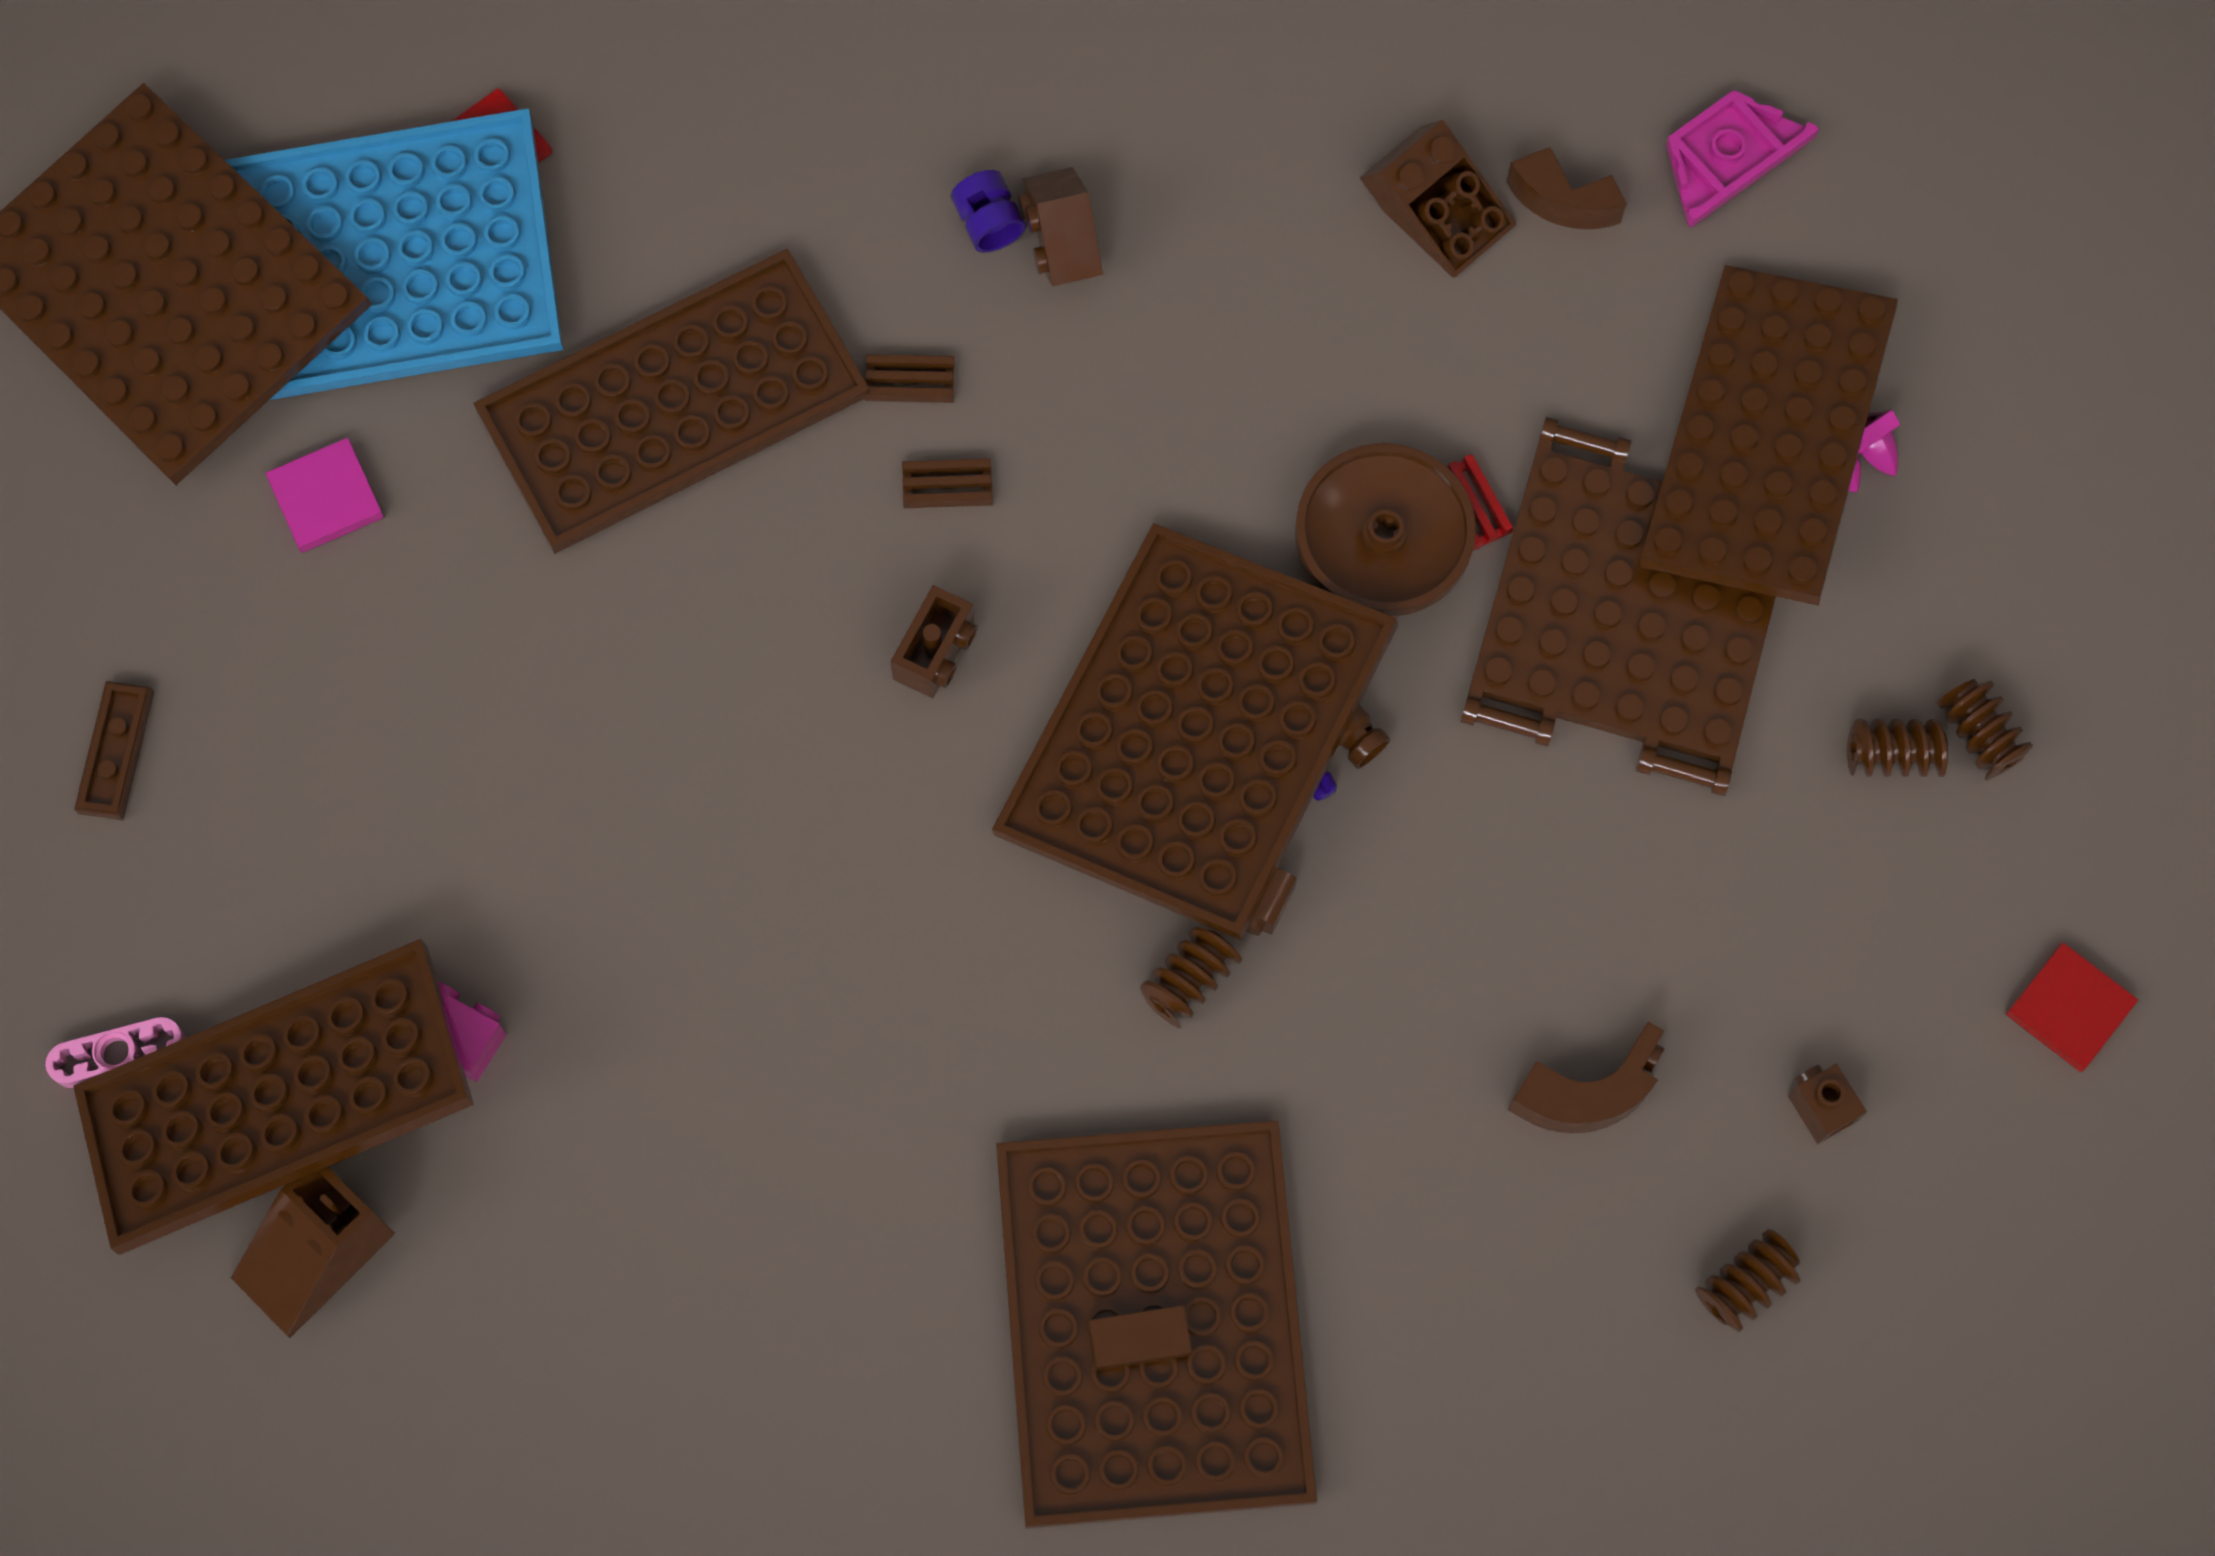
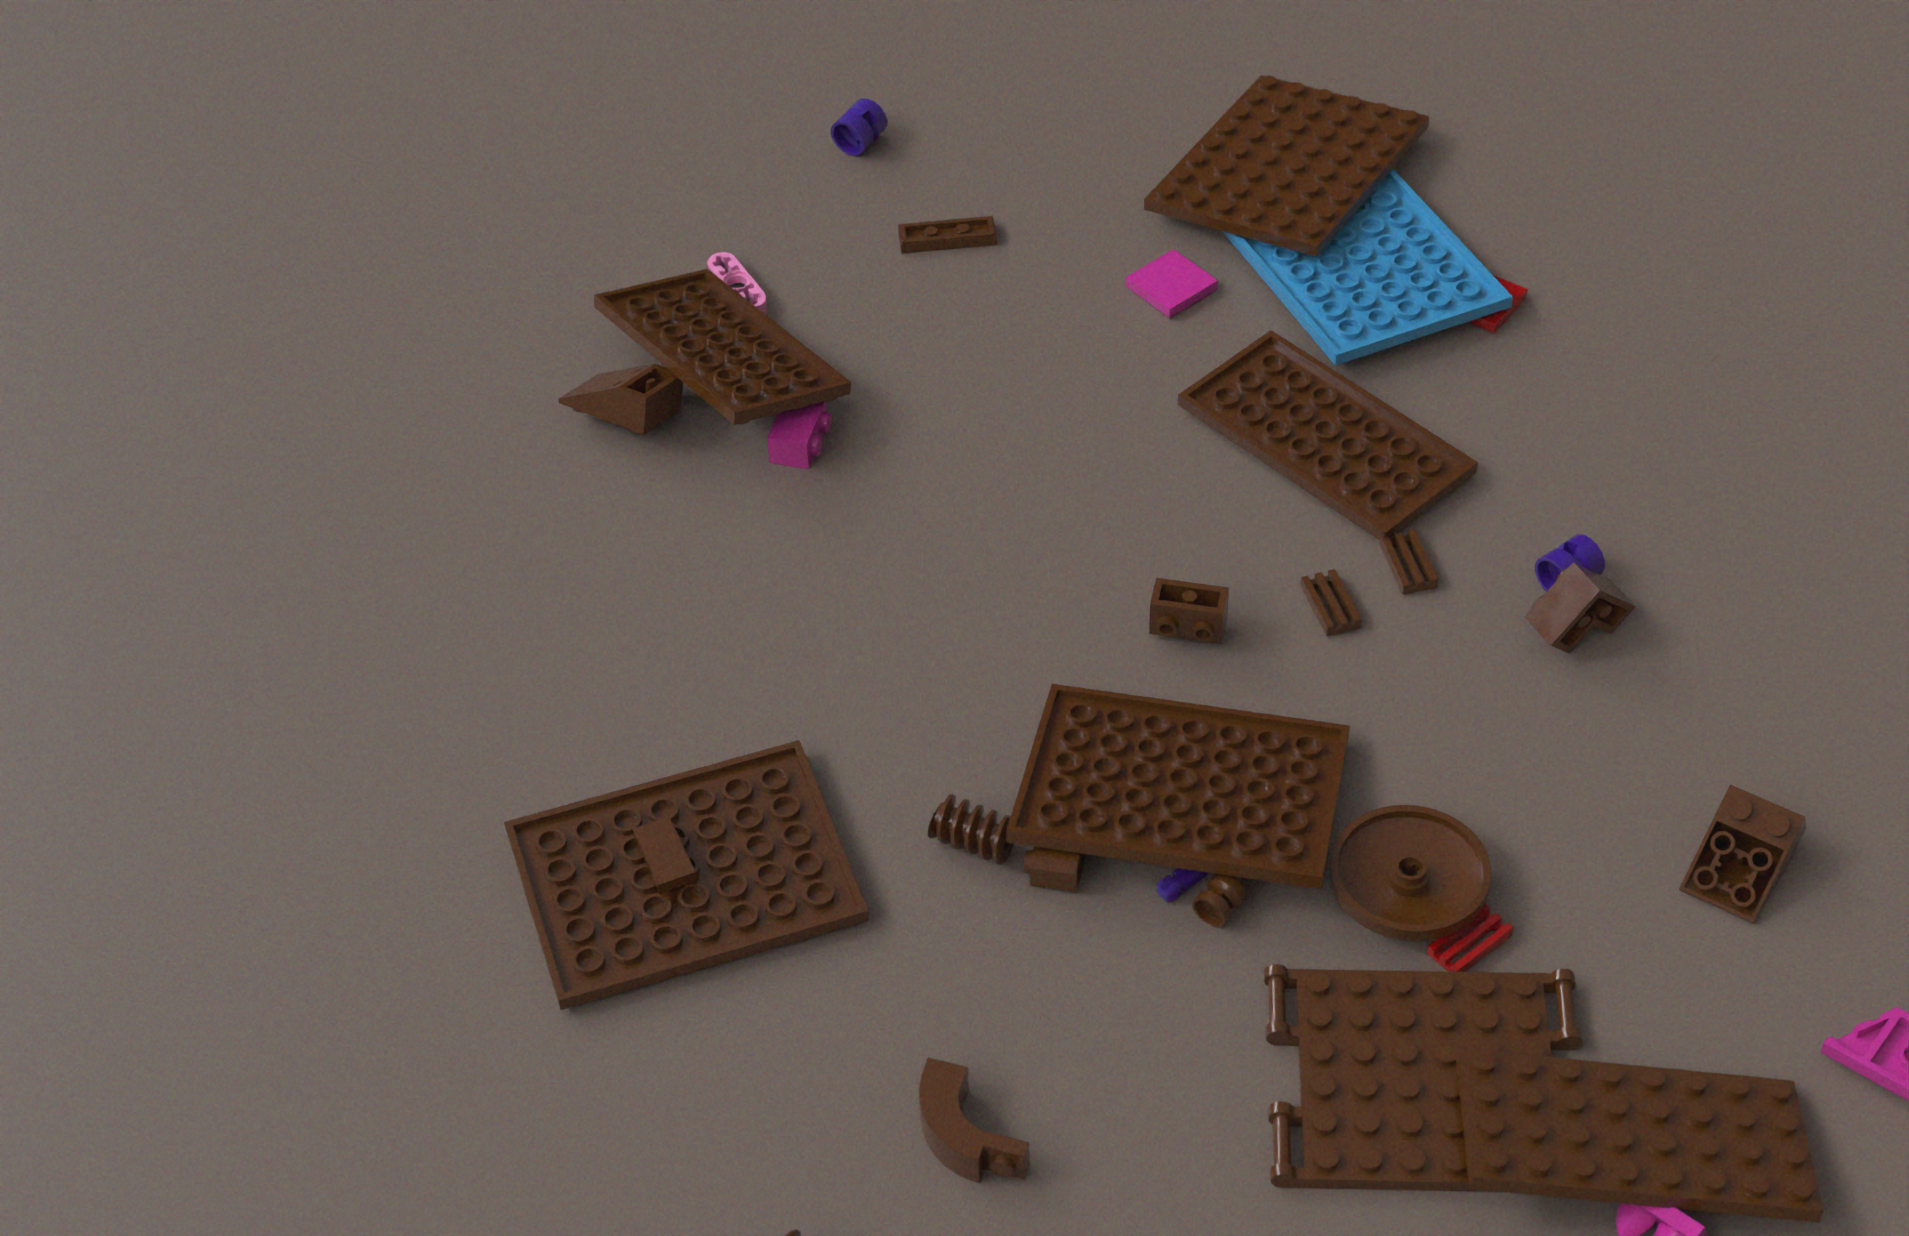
camera: 80 degrees right, 25 degrees down
reddish brown brick [1506,147,1627,229] -> none

